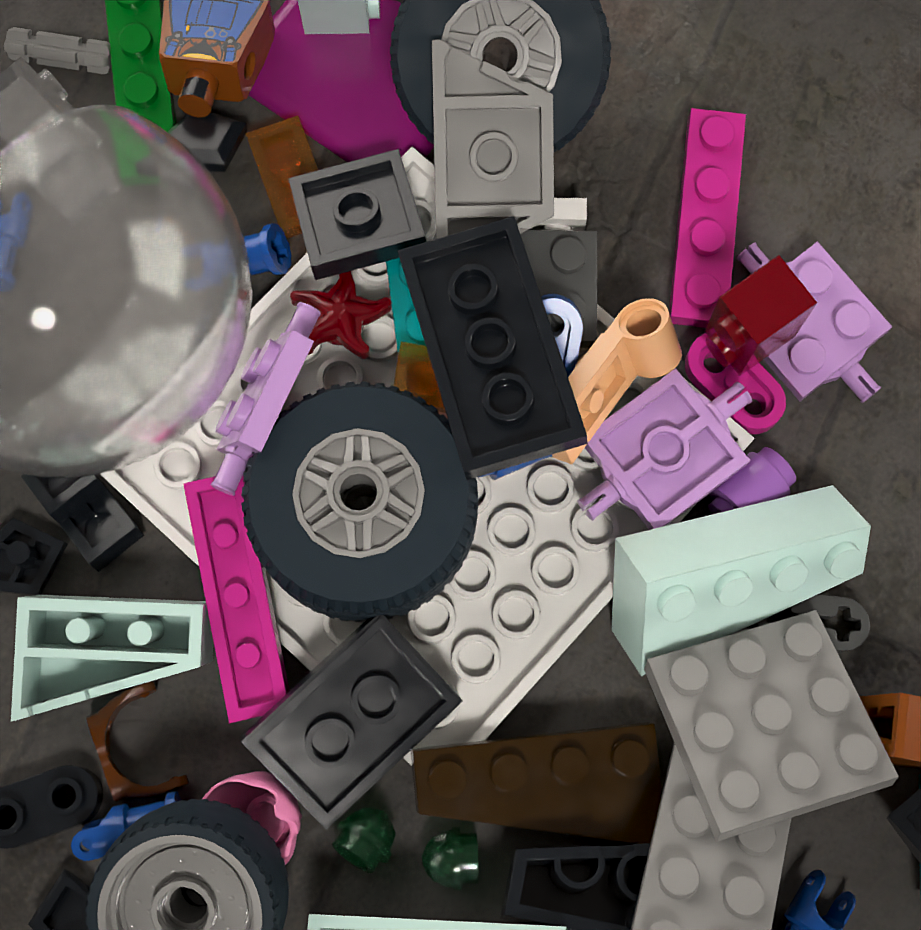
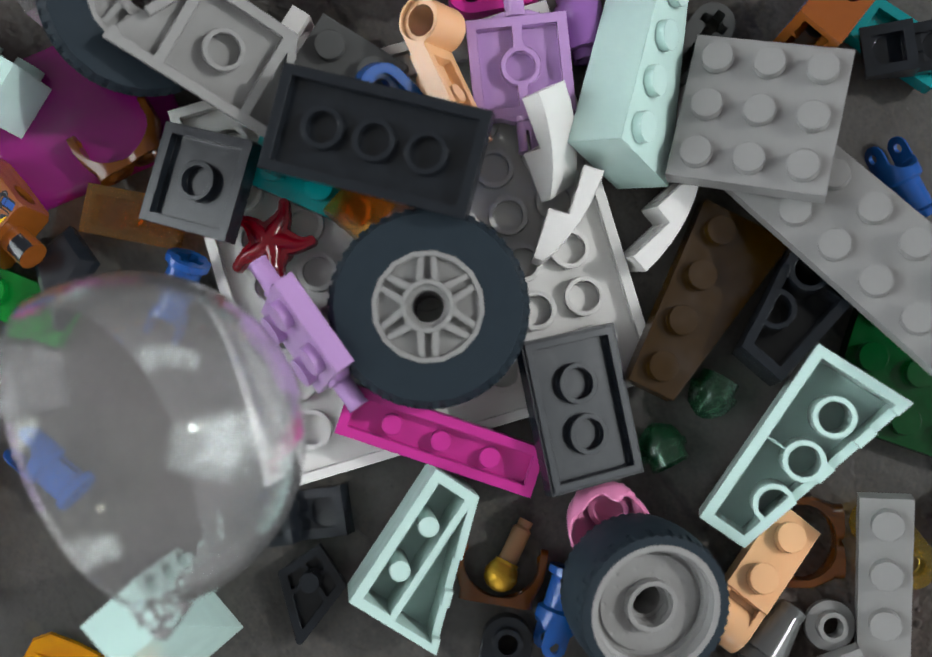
camera: 55 degrees left, 10 degrees up
none -> reddish brown cap [66,96,162,186]
none -> piece [483,517,533,592]
none -> white slope [522,80,577,202]
none -> white slope [531,165,604,266]
none -> white slope [624,182,698,272]

